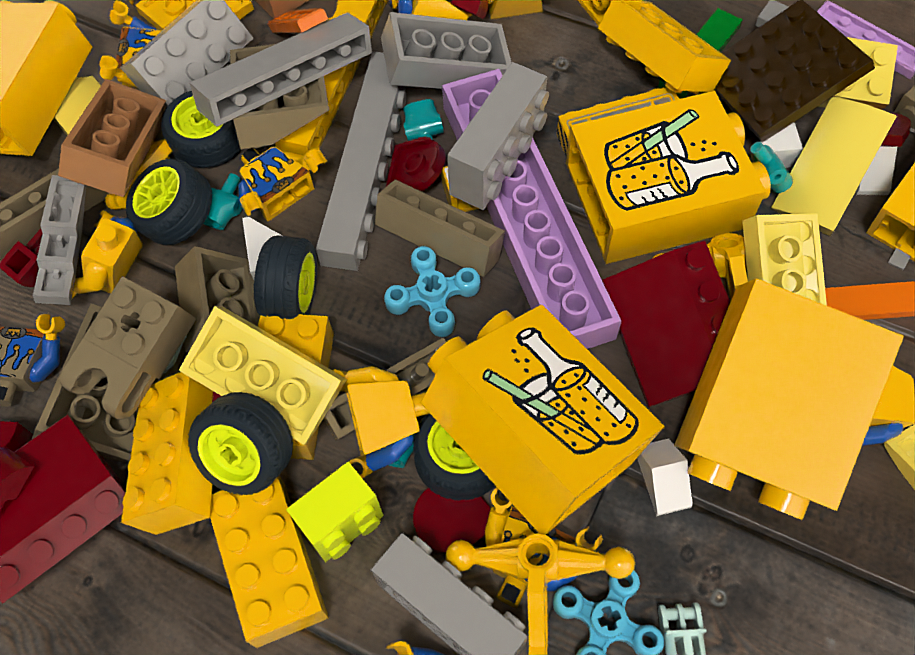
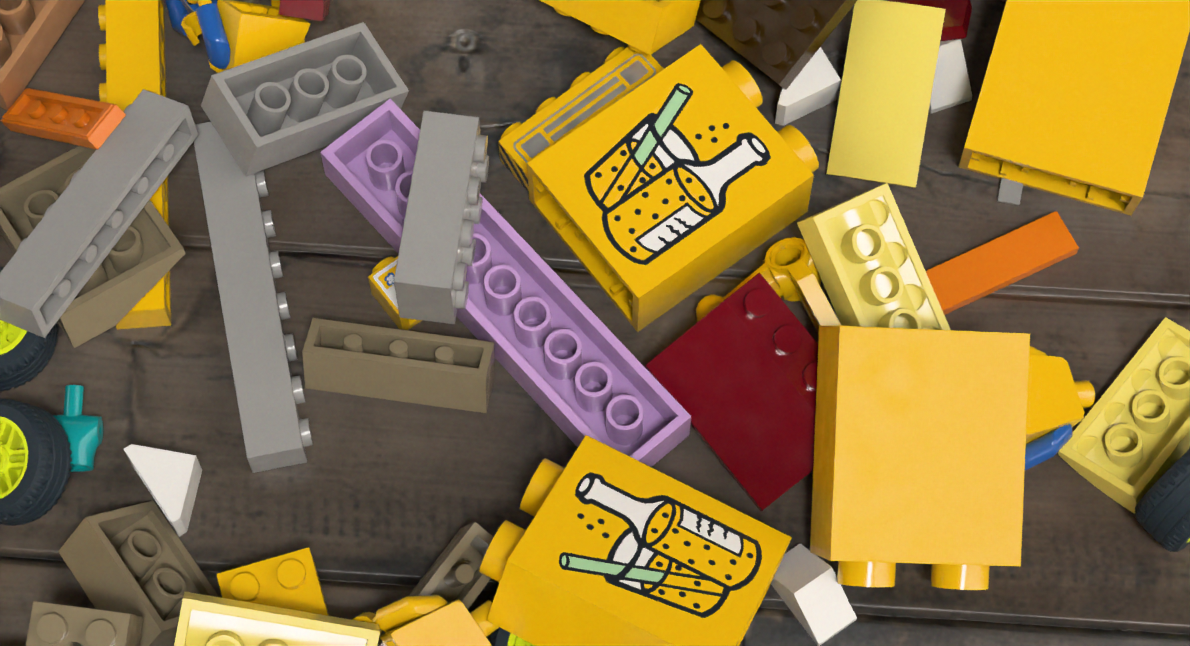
camera: 25 degrees left, 5 degrees up
torso [238,147,327,222] -> none
black wheel [254,235,317,319] -> none
medium azure gear [384,246,481,337] -> none
dark red tile [386,137,445,191] -> none
teal piece [403,99,444,141] -> none
teal piece [750,142,793,193] -> none

